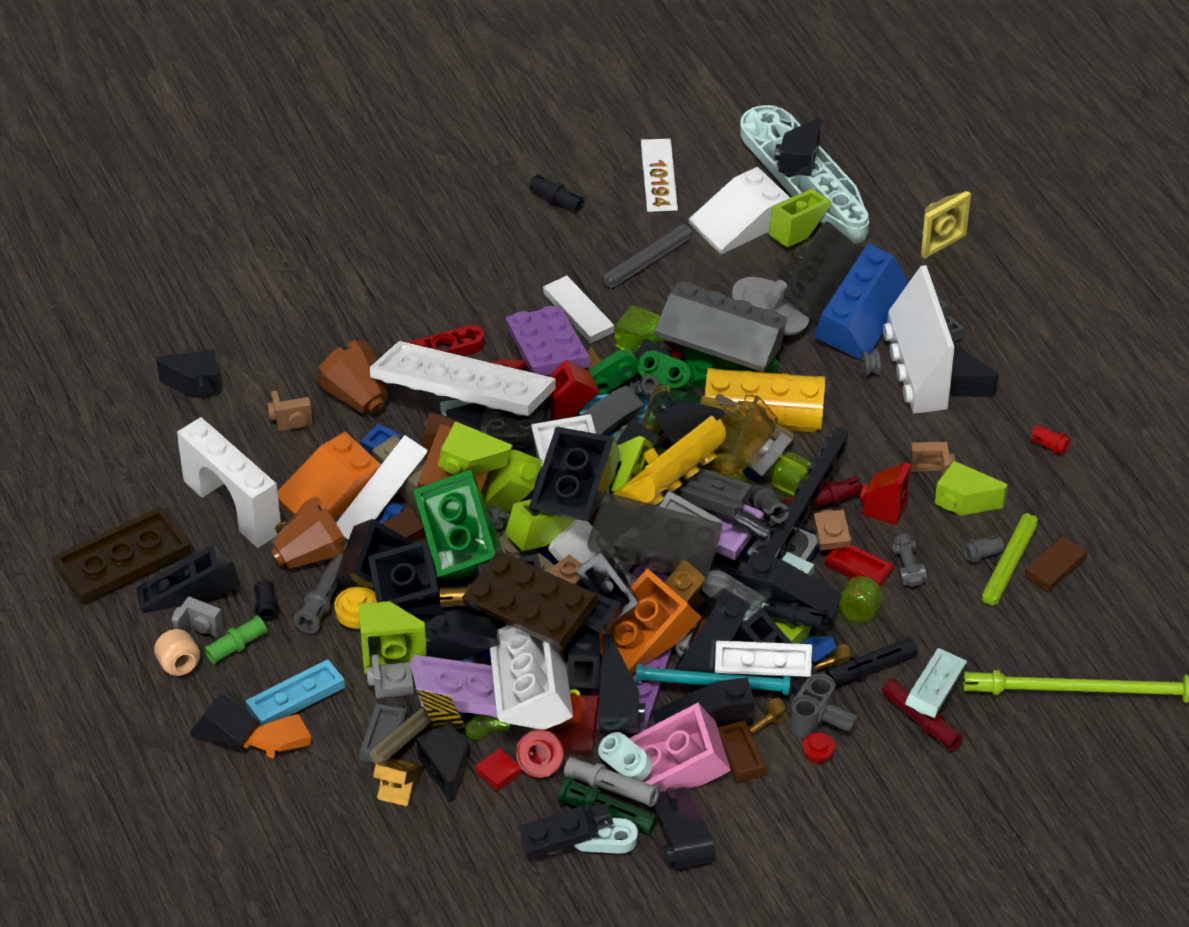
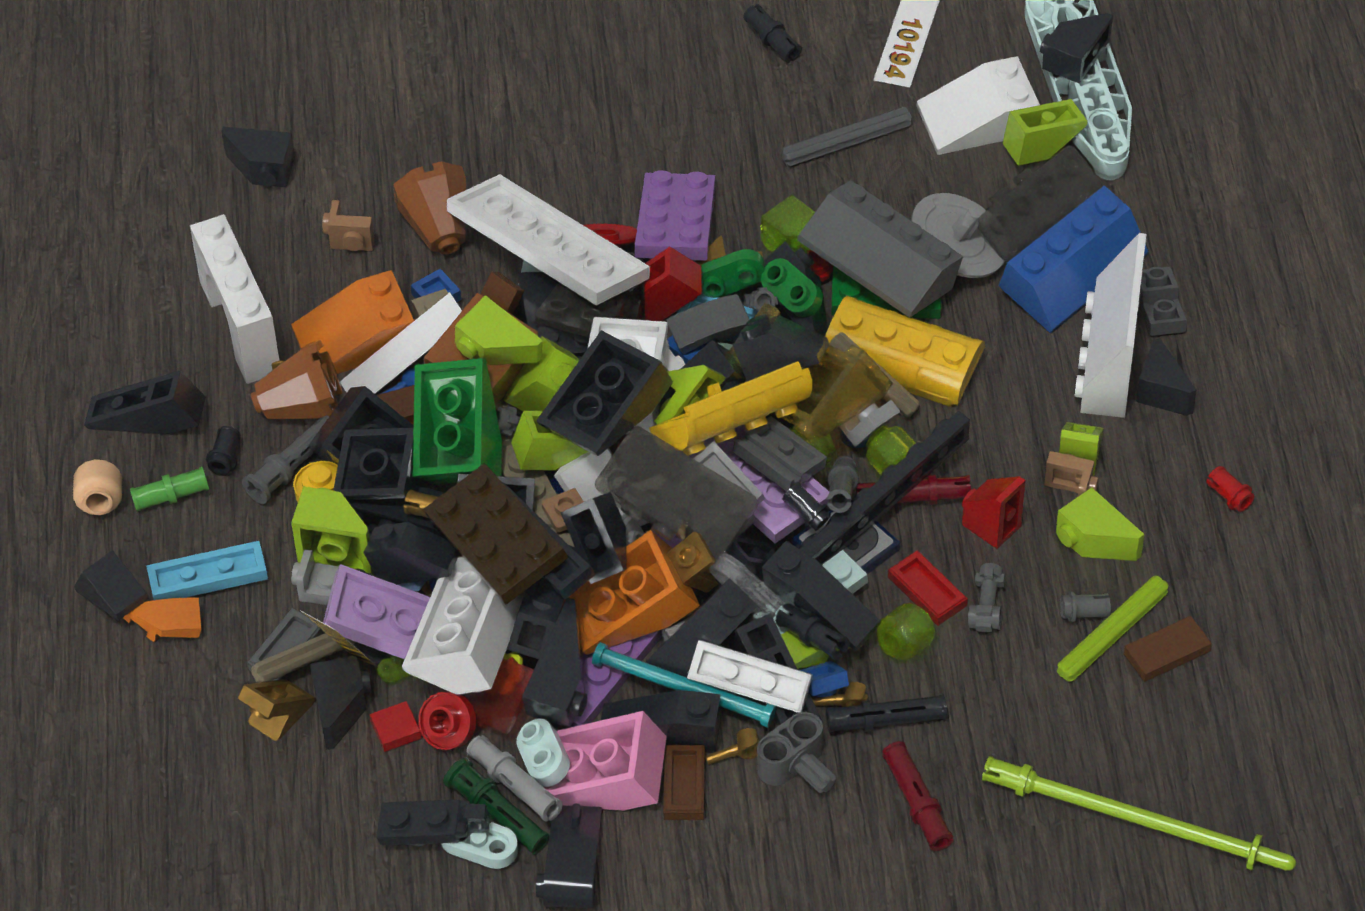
camera: 20 degrees right, 5 degrees up
dark brown plate [52,506,191,604] -> none
light grey bracket [172,597,224,637] -> none
red beam [408,325,485,356] -> none
white tile [543,276,614,344] -> none
red plate [802,732,835,763] -> none
medium nougat bracket [811,510,851,551] -> none
dark grey bush [861,349,881,376] -> none
light aqua plate [905,648,967,718] -> none
light yellow slope [921,191,971,259] -> none
none -> lime slope [1059,422,1104,476]

